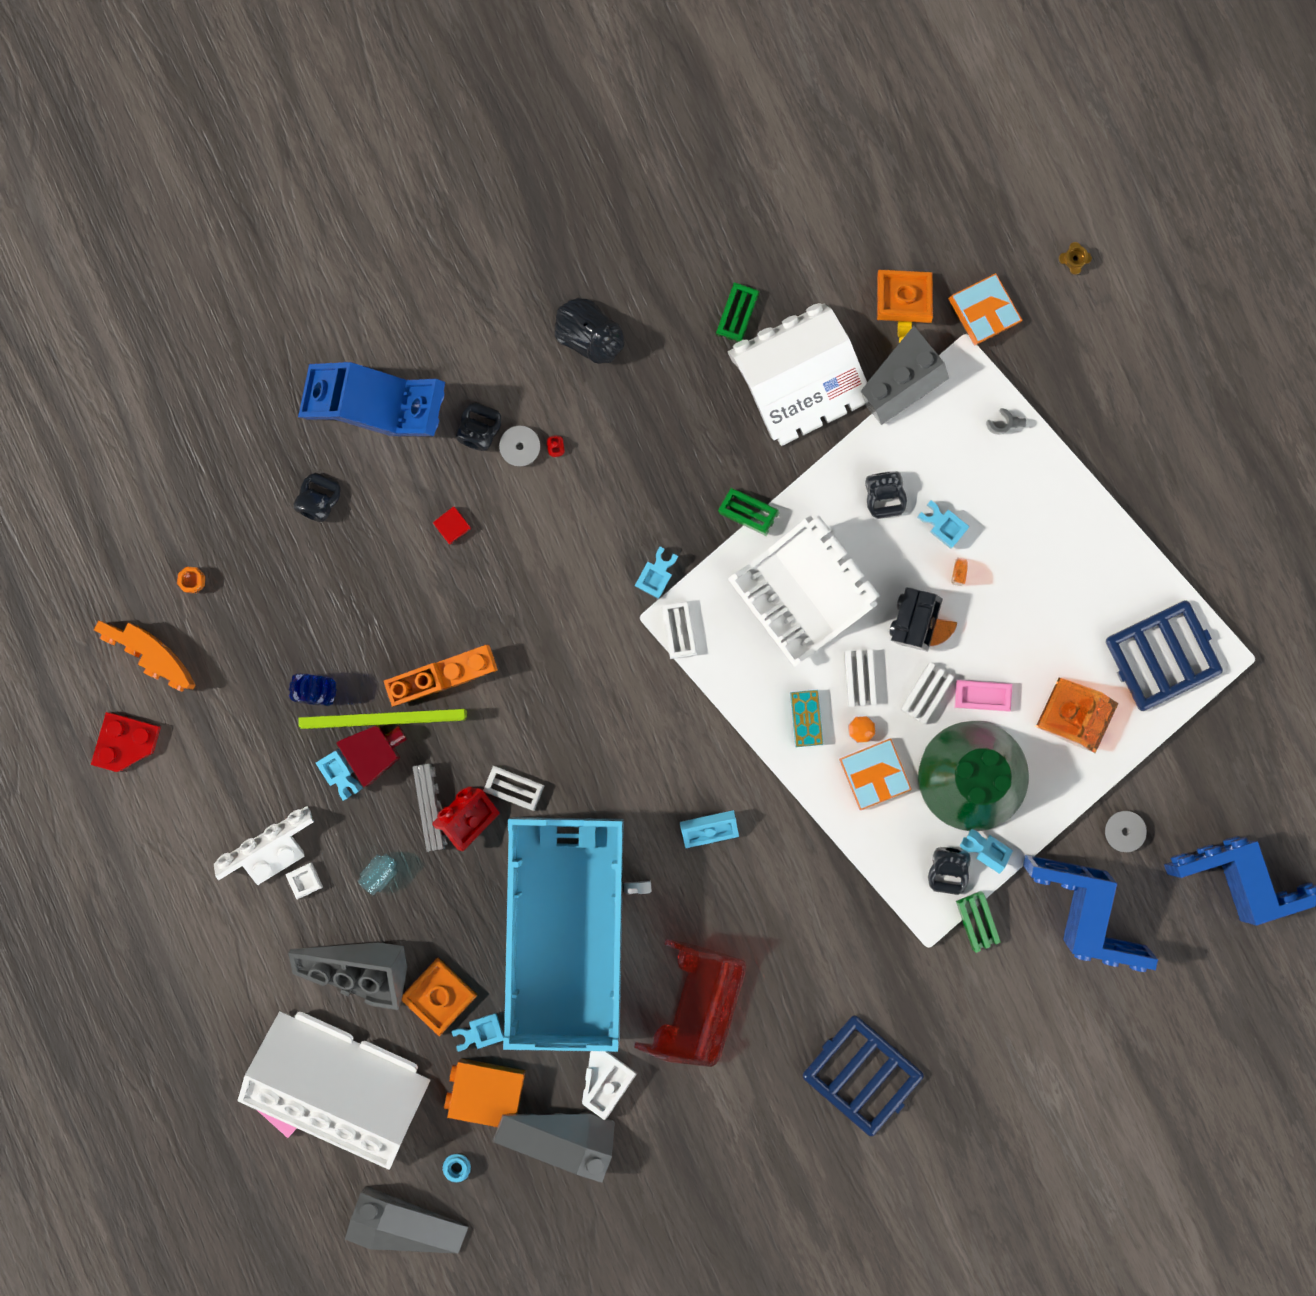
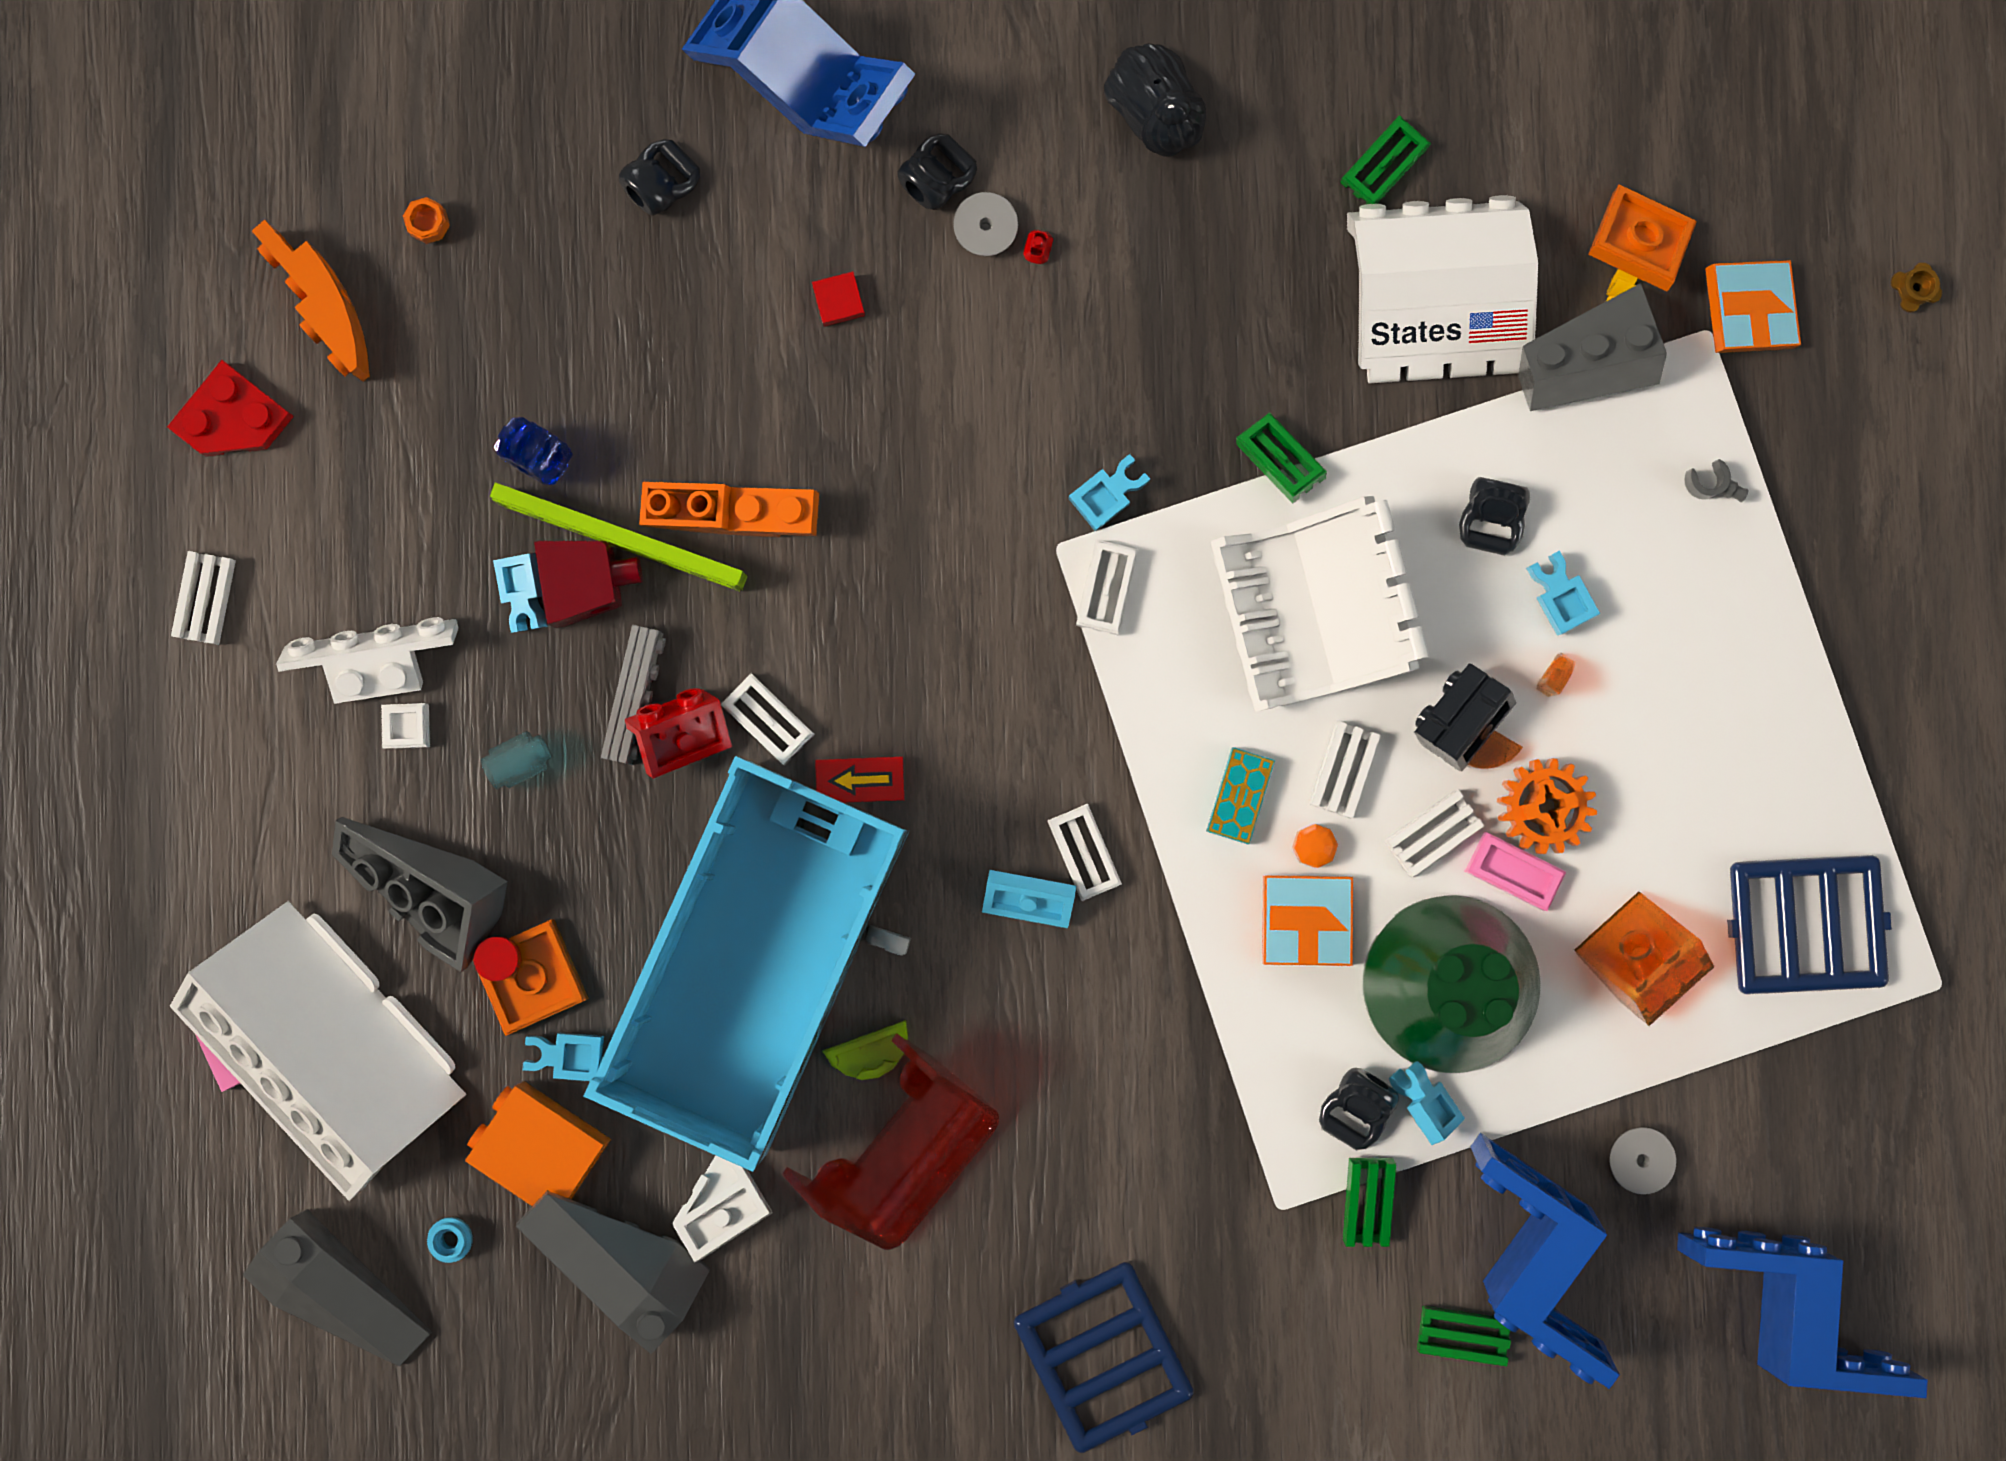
camera: 20 degrees right, 0 degrees up
none -> white tile [171,551,236,645]
none -> red tile [474,936,521,981]
none -> red tile [815,756,905,803]
none -> lime tile [823,1020,909,1080]
none -> white tile [1047,804,1122,901]
none -> green tile [1416,1306,1511,1367]
none -> orange gear [1497,758,1597,854]

